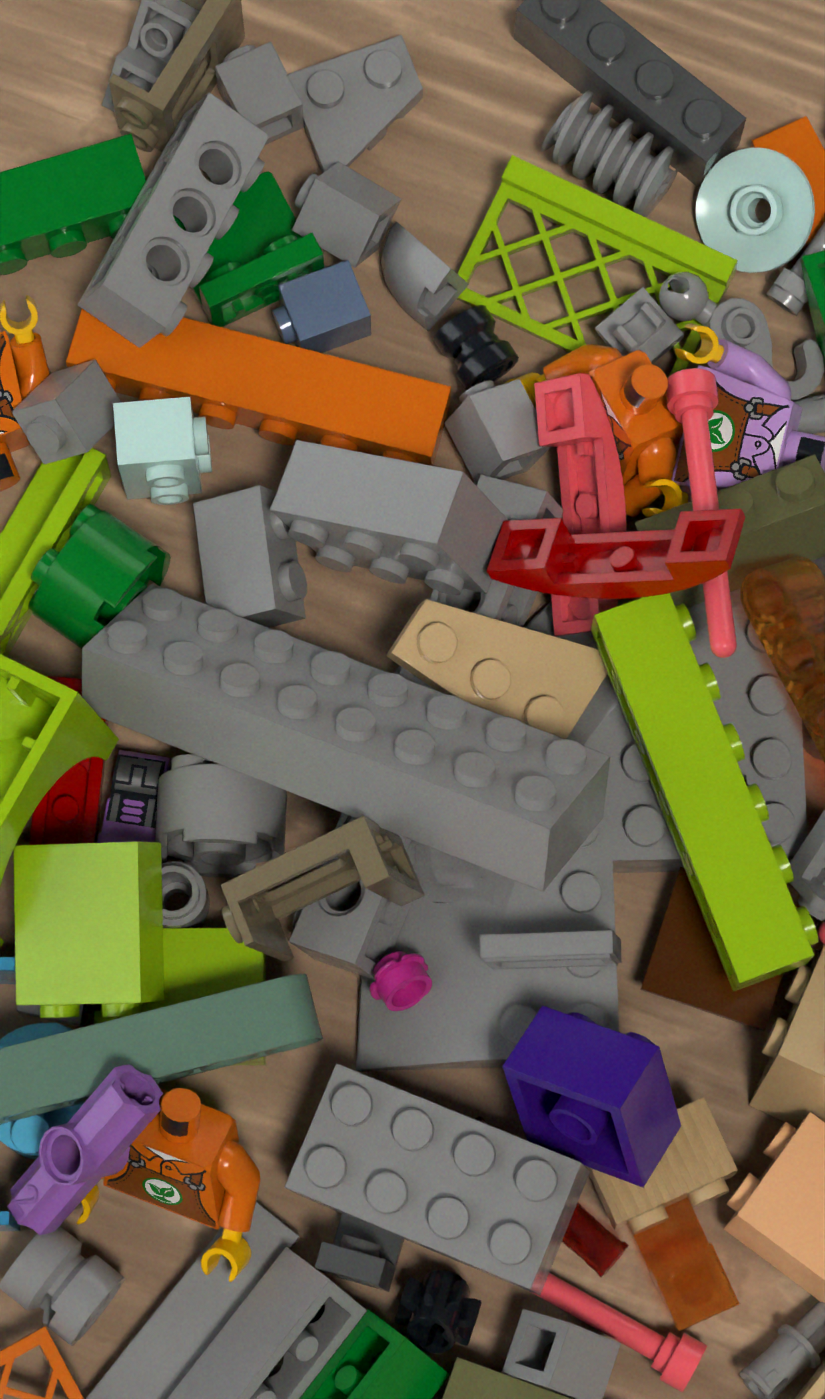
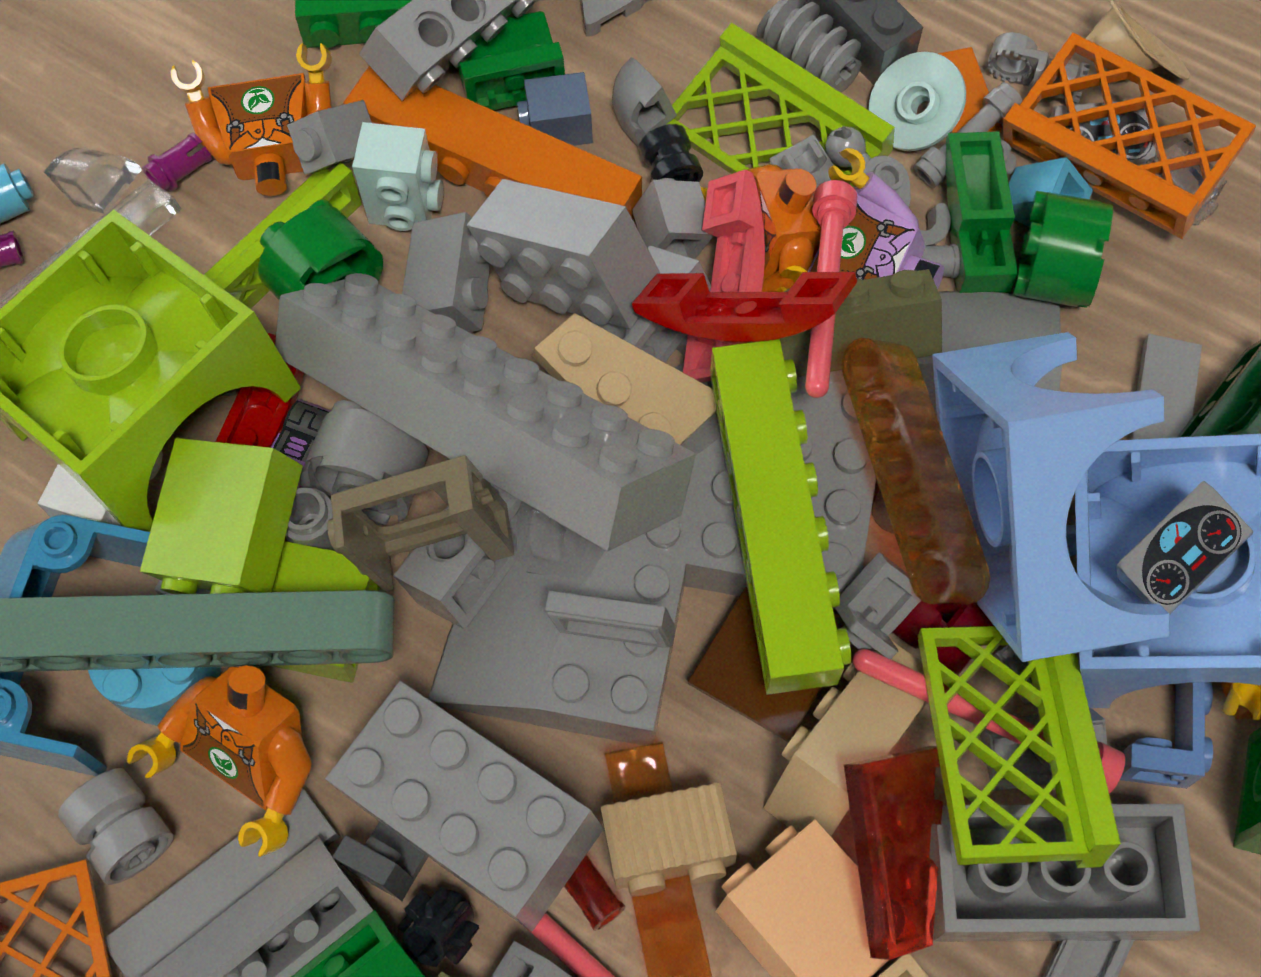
camera: 15 degrees right, 10 degrees down
medium lavender piece [7,1064,163,1235] -> none
light grey brick [292,162,401,268] -> none
dark pink plate [369,951,432,1011] -> none
dark purple brick [502,1005,681,1187] -> none

